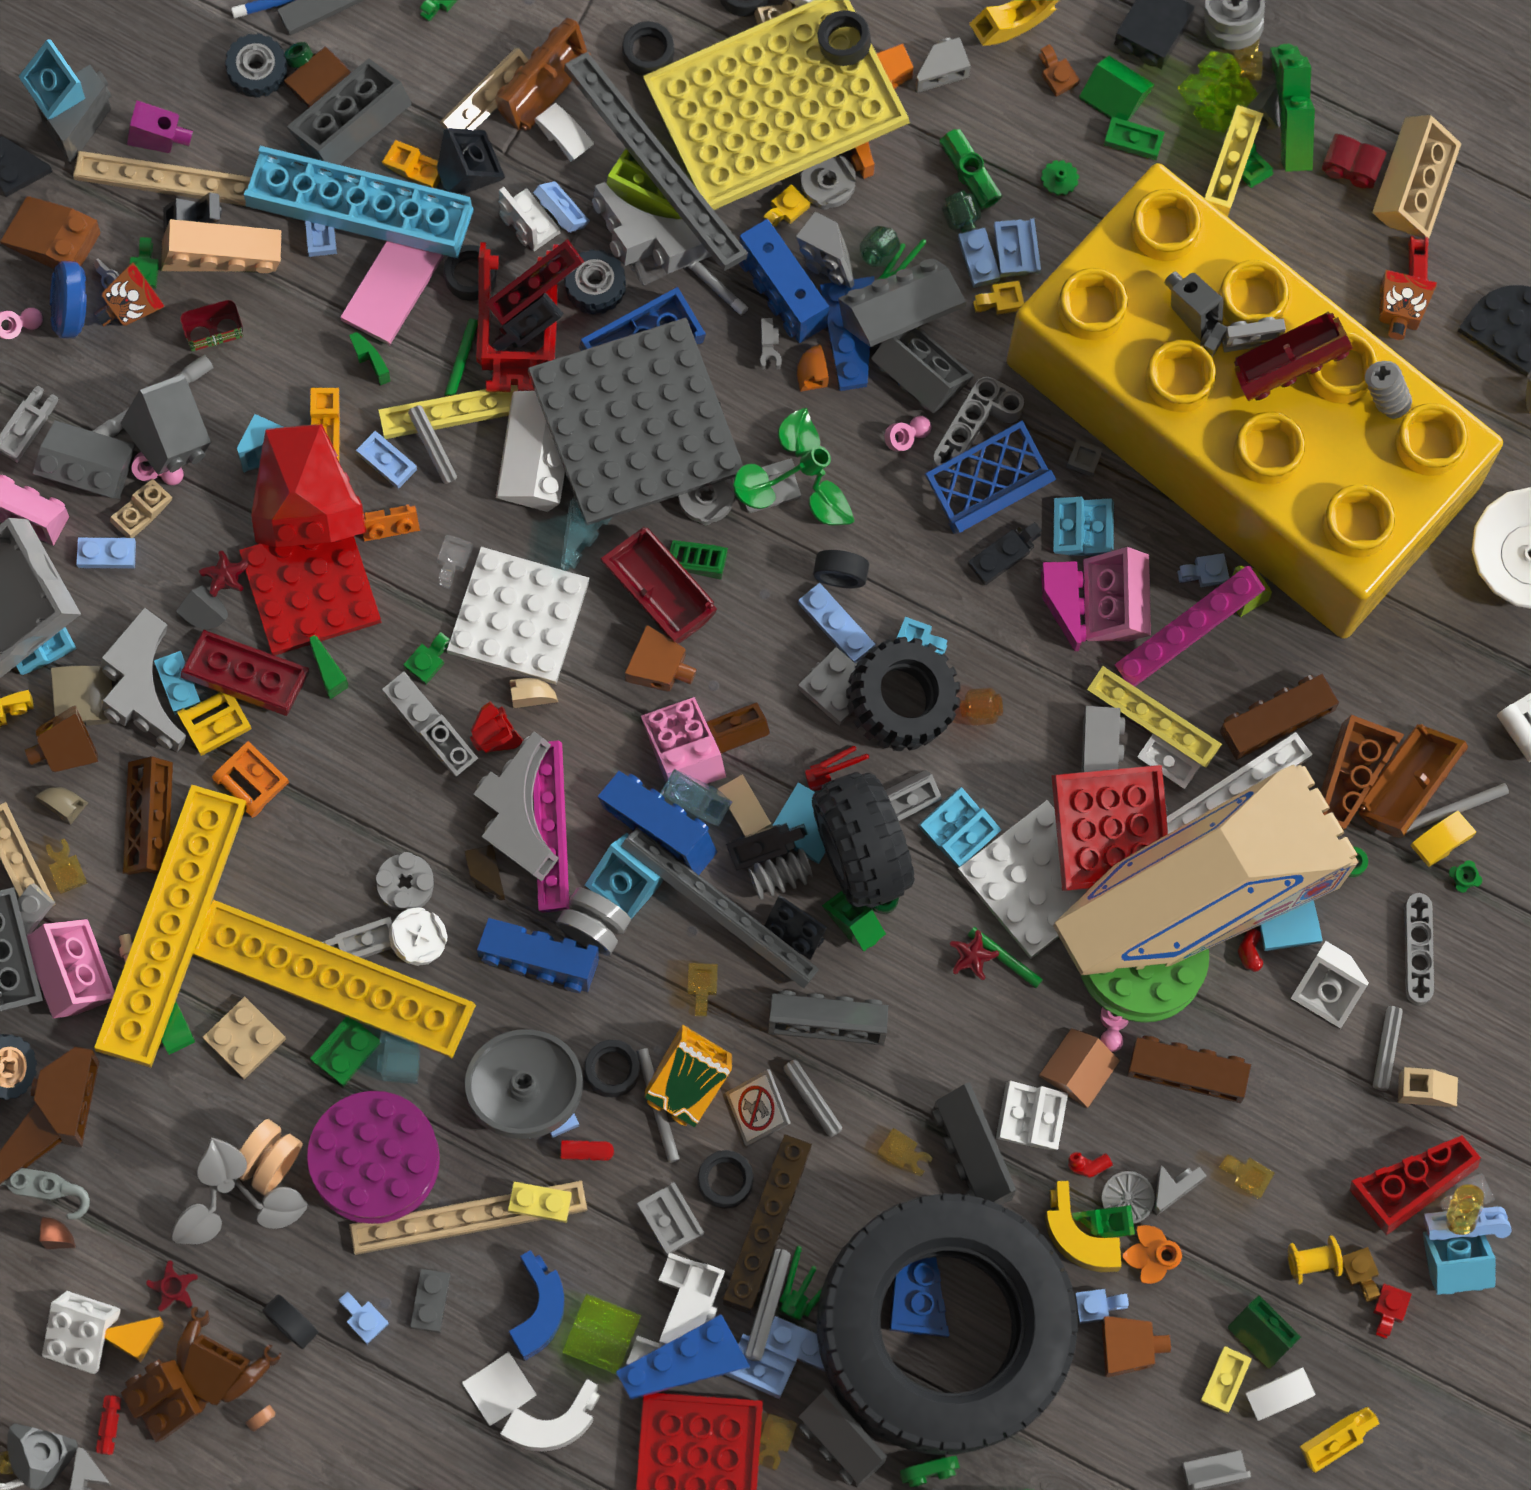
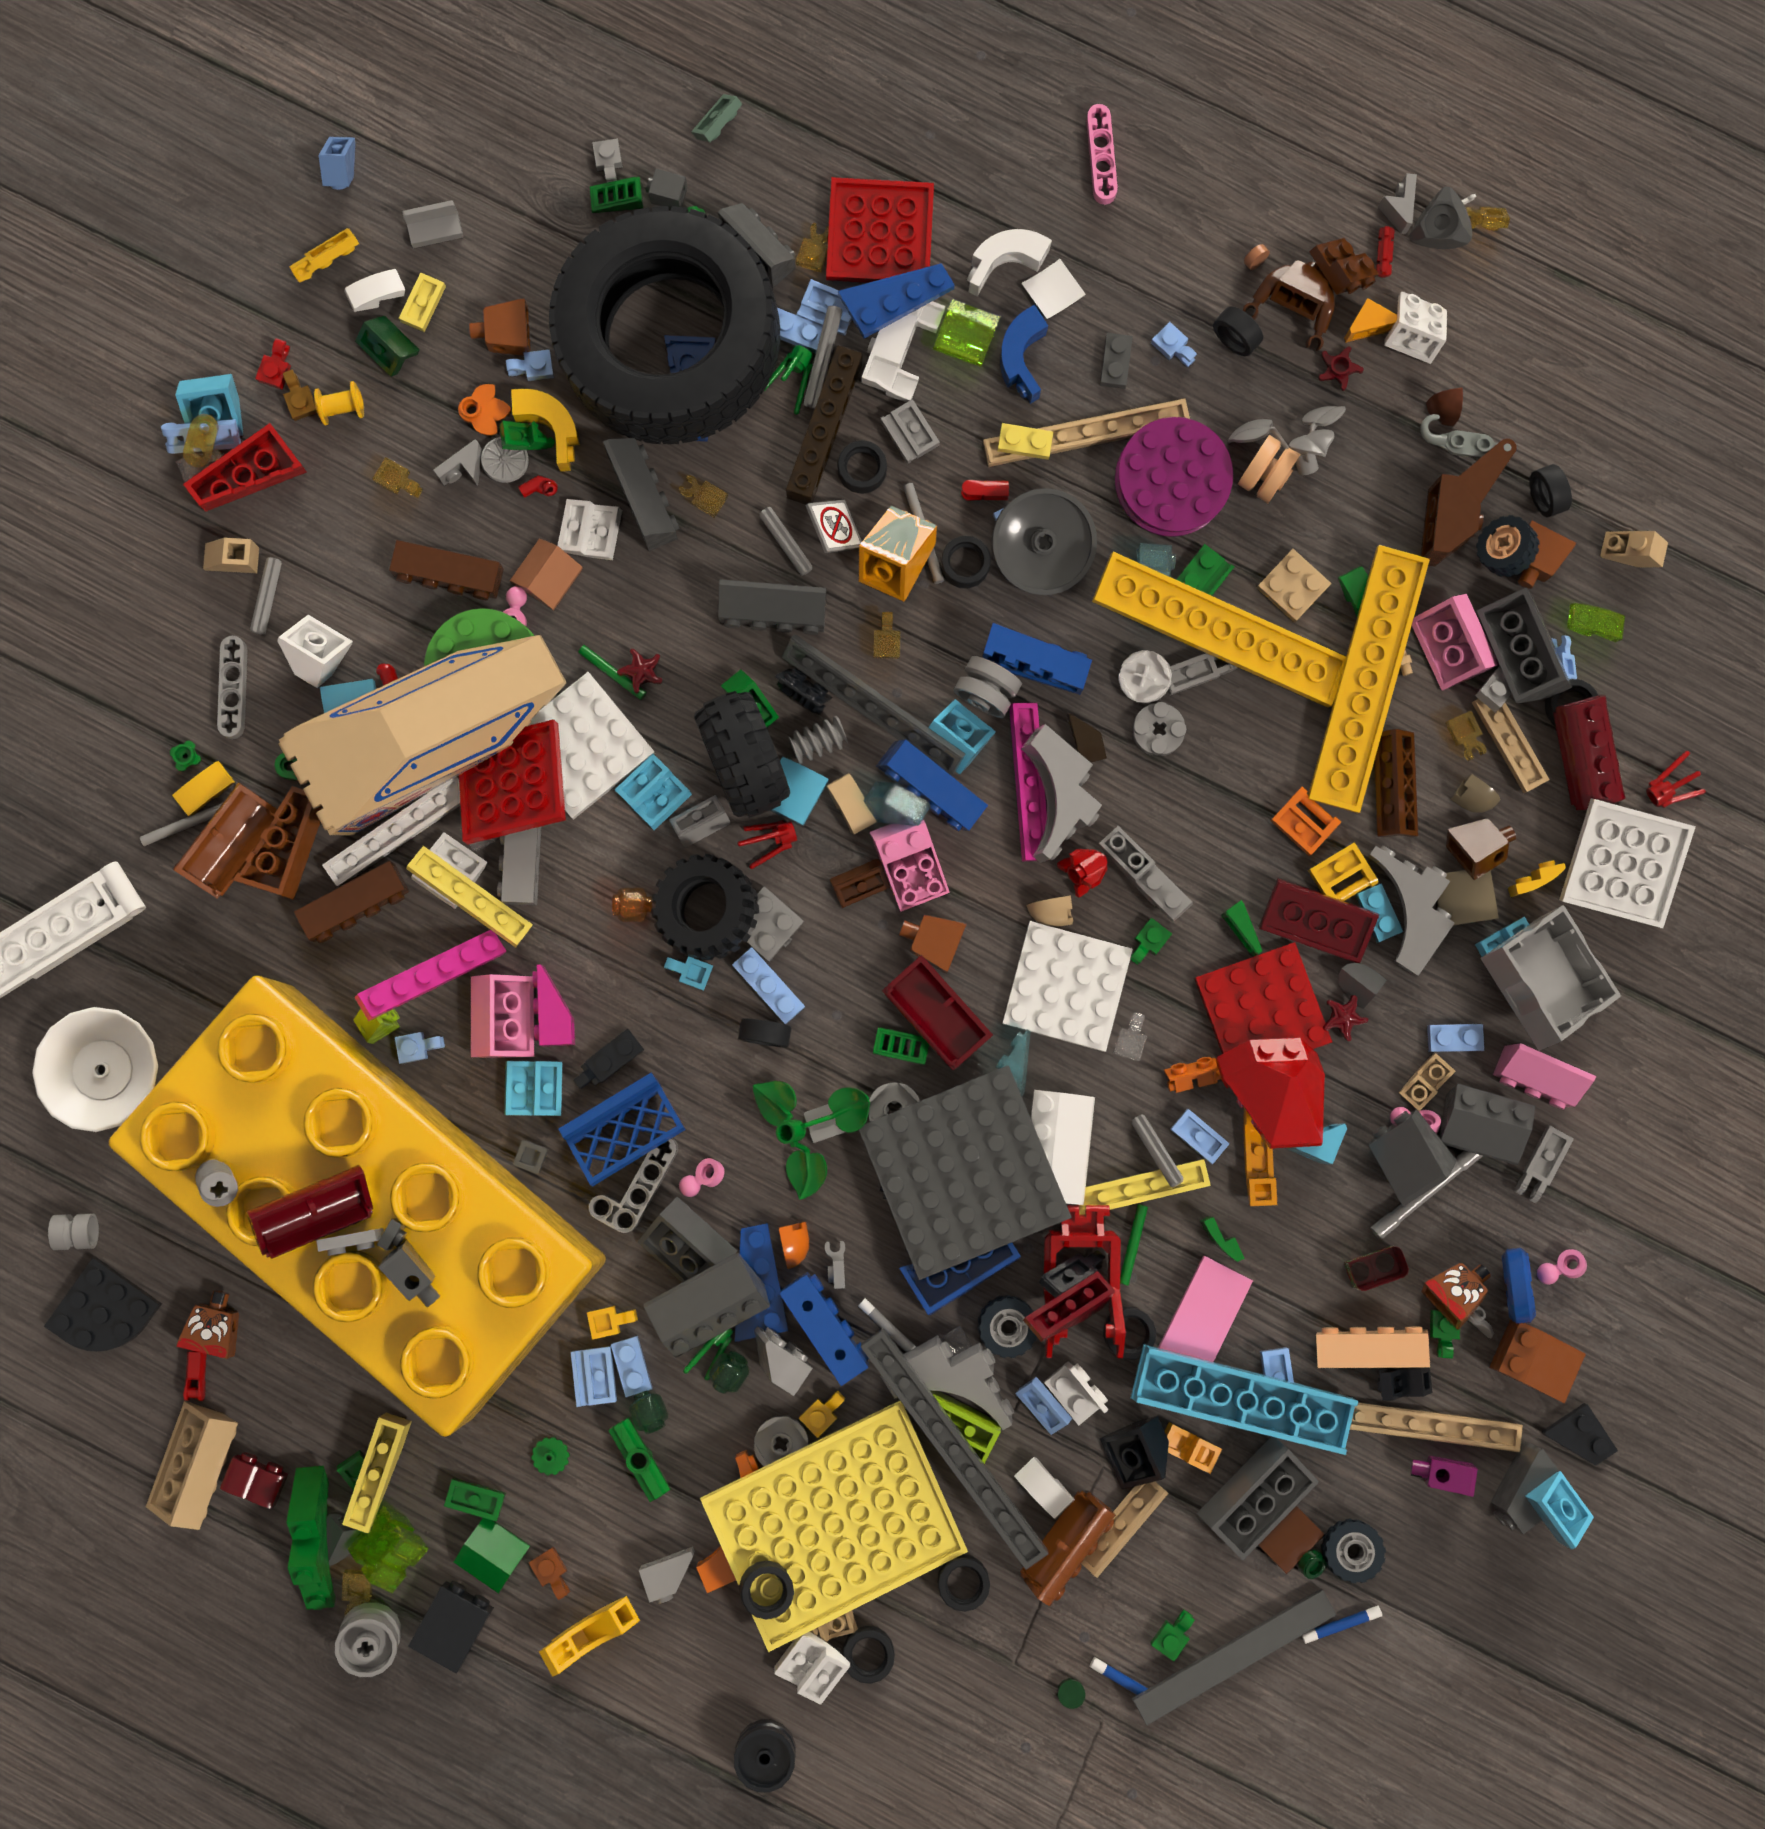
camera: 175 degrees right, 10 degrees up
black hinge [726,823,808,871] -> none

